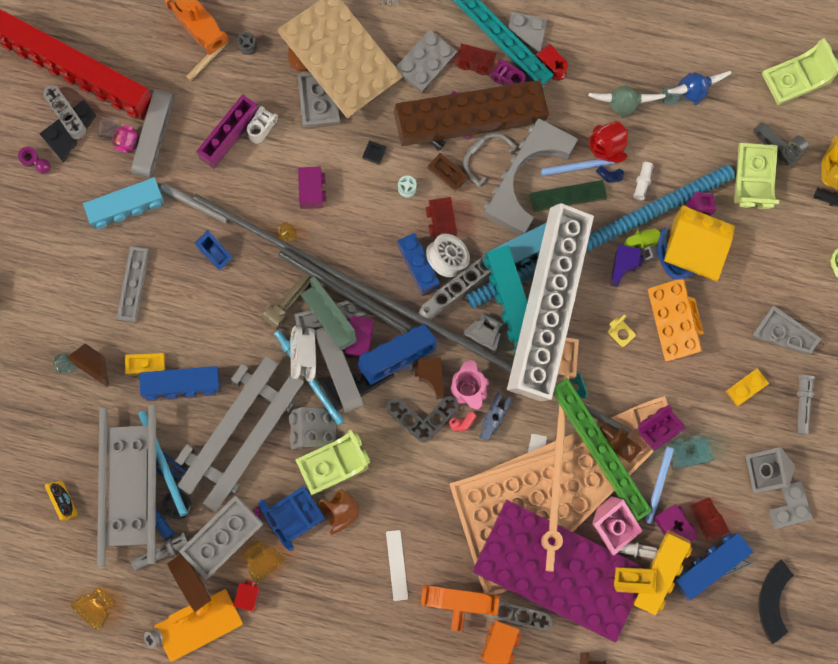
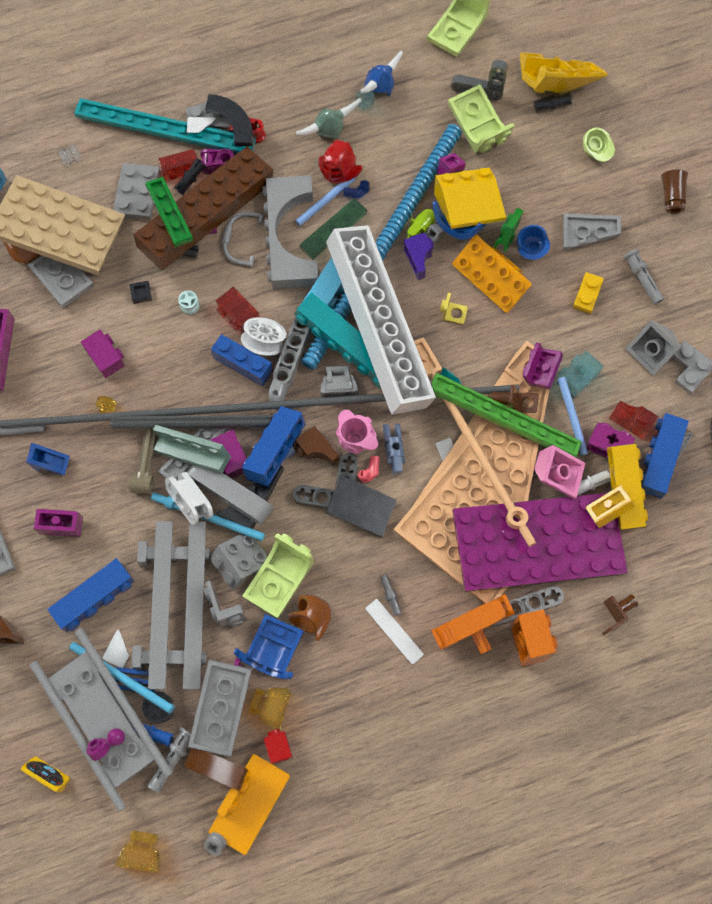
camera: 30 degrees left, 5 degrees down
yellow plate [125,353,165,375] -> none
white piece [247,106,278,144] -> none
reddish brown plate [428,153,468,192] -> none
white pin [633,162,654,201] -> none
none -> magenta brick [33,509,83,537]
none -> magenta plate [86,728,125,761]
none -> white sticker [102,630,129,668]
none -> green tile [145,177,193,248]
none -> black pin [174,158,206,195]
none -> white sticker [187,117,216,133]
none -> light grey bracket [204,580,247,628]
none -> black tile [205,94,254,147]
none -> black tile [325,475,396,538]
none -> flat silver bar [380,575,402,617]
none -> green plate [494,208,524,252]
none -> blue helmet [517,225,550,260]

